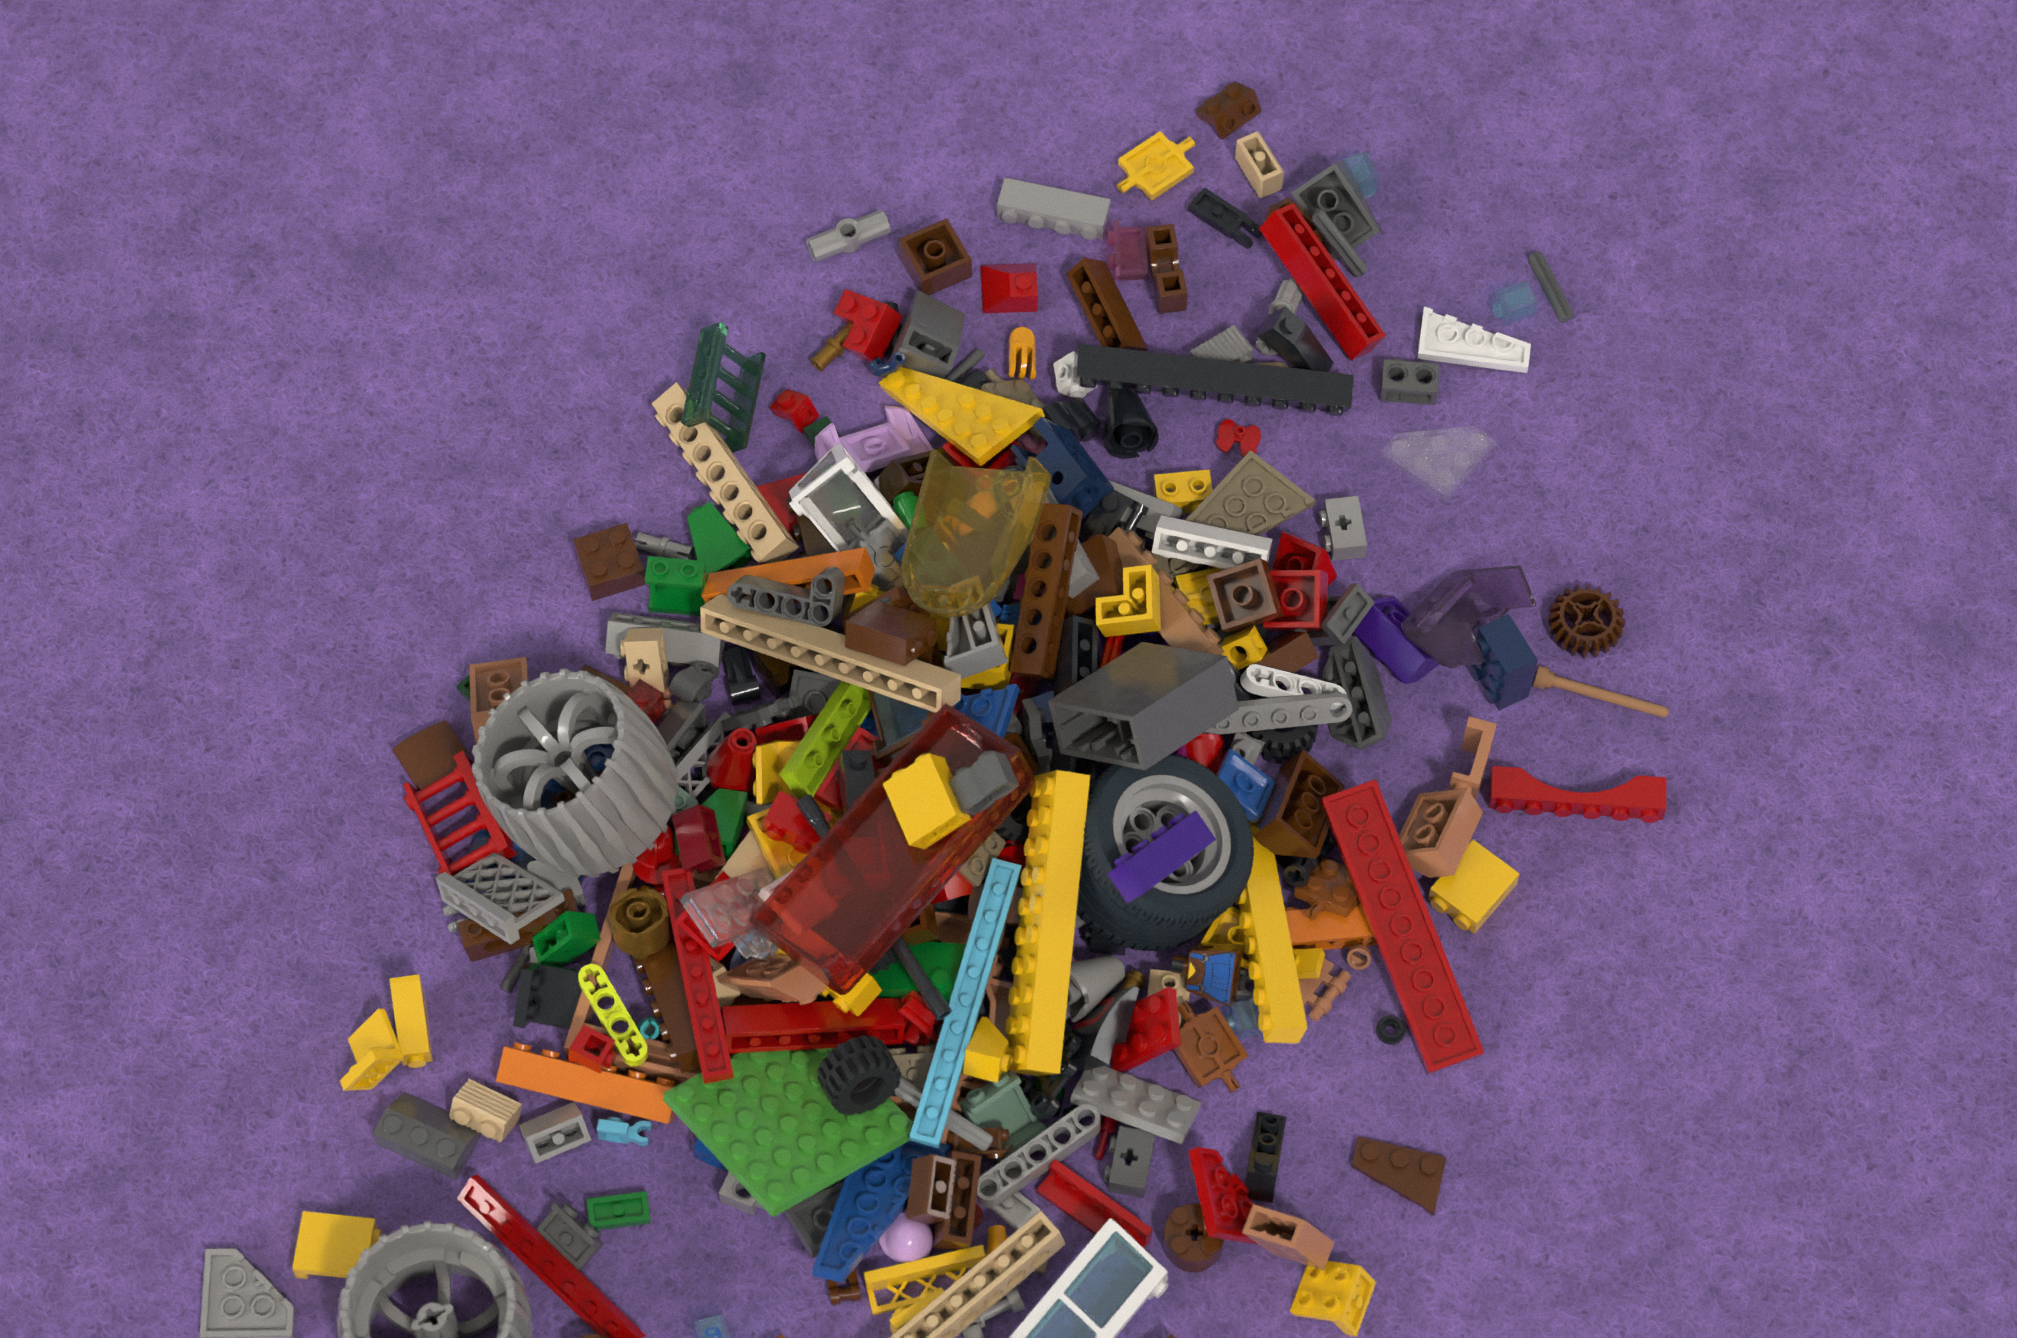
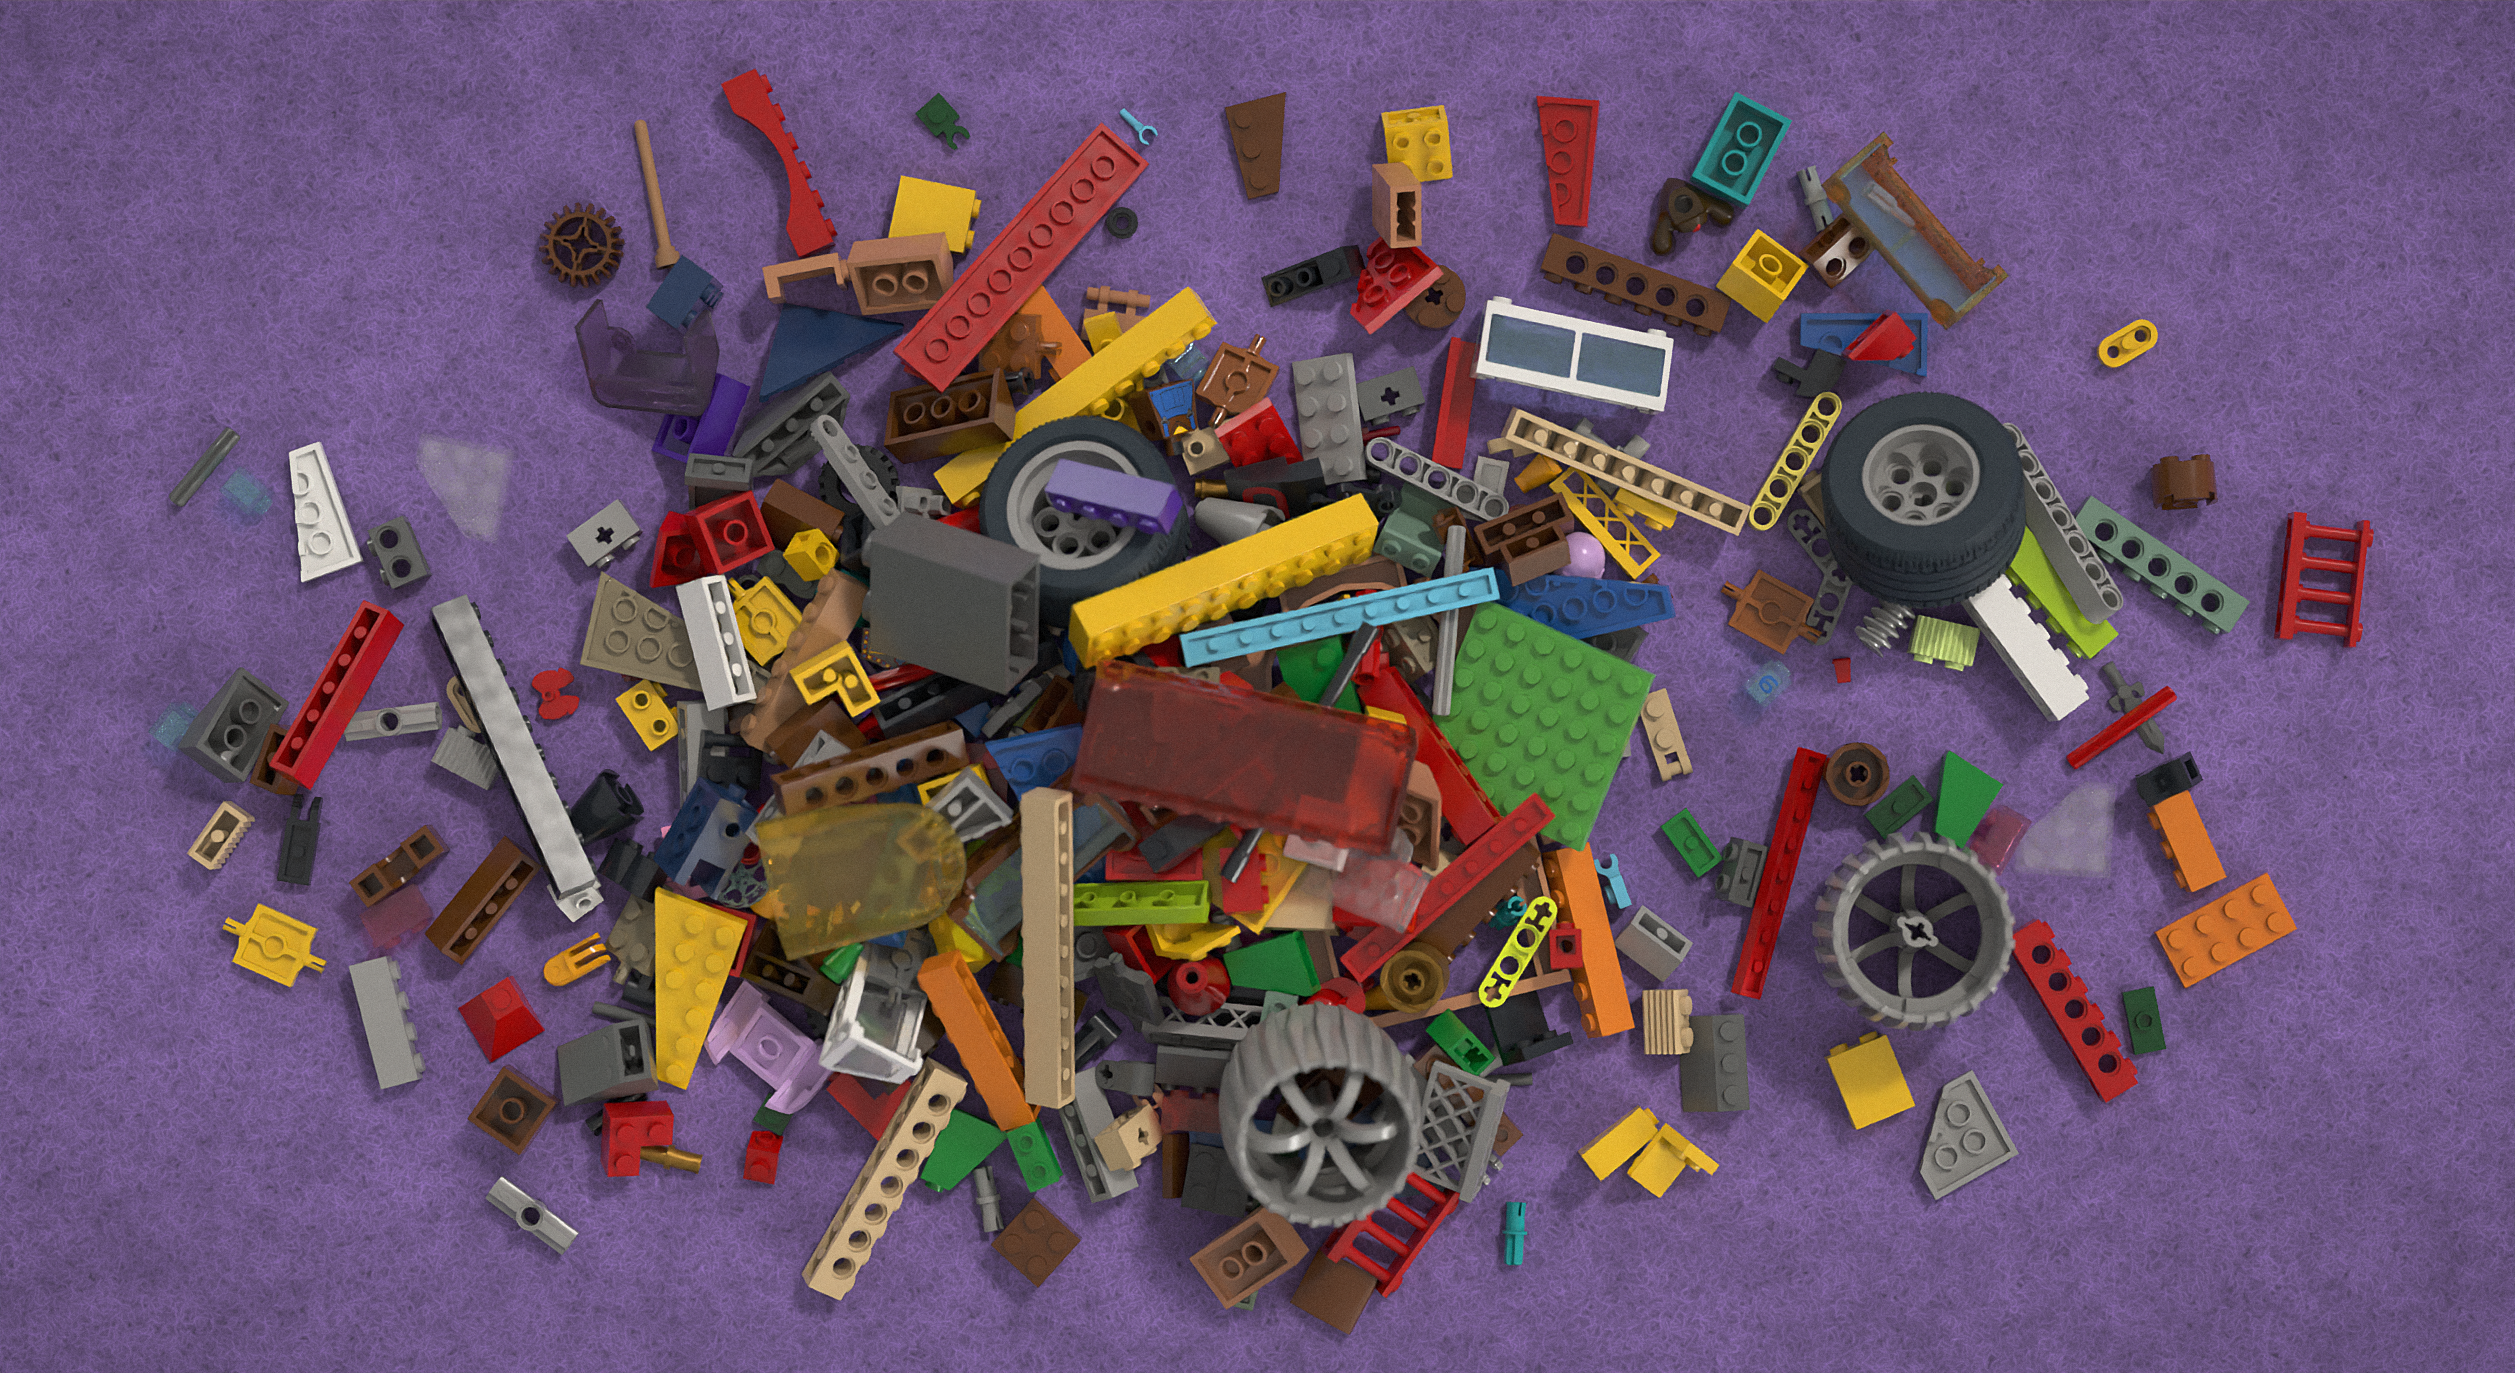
camera: 120 degrees left, 25 degrees up
dark red hinge [672,804,726,873] -> none
fence [681,322,766,453] -> none
dark grey beam [727,567,845,627] -> none
black tyre [817,1035,901,1115] -> none
reddish brown brick [845,600,938,666] -> none
dark blue arm [869,352,906,377] -> none
yellow brick [883,753,971,849] -> none
dark grey brick [949,750,1019,816] -> none
yellow slope [963,1016,1011,1083] -> none
reddish brown bracket [1195,81,1261,139] -> none
reddish brown brick [1206,558,1283,634] -> none
blue tile [1215,748,1276,824] -> none
white beam [1240,664,1347,713] -> none
black slope [1257,307,1334,372] -> none
dark grey axle [1311,210,1367,278] -> none
nougat hinge [1347,944,1371,970] -> none
none -> dark blue tile [759,303,904,403]
none -> dark green plate [915,93,971,151]
none -> medium azure hand [1119,108,1158,145]
none -> teal axle [1502,1201,1527,1266]
none -> tan plate [1640,688,1693,782]

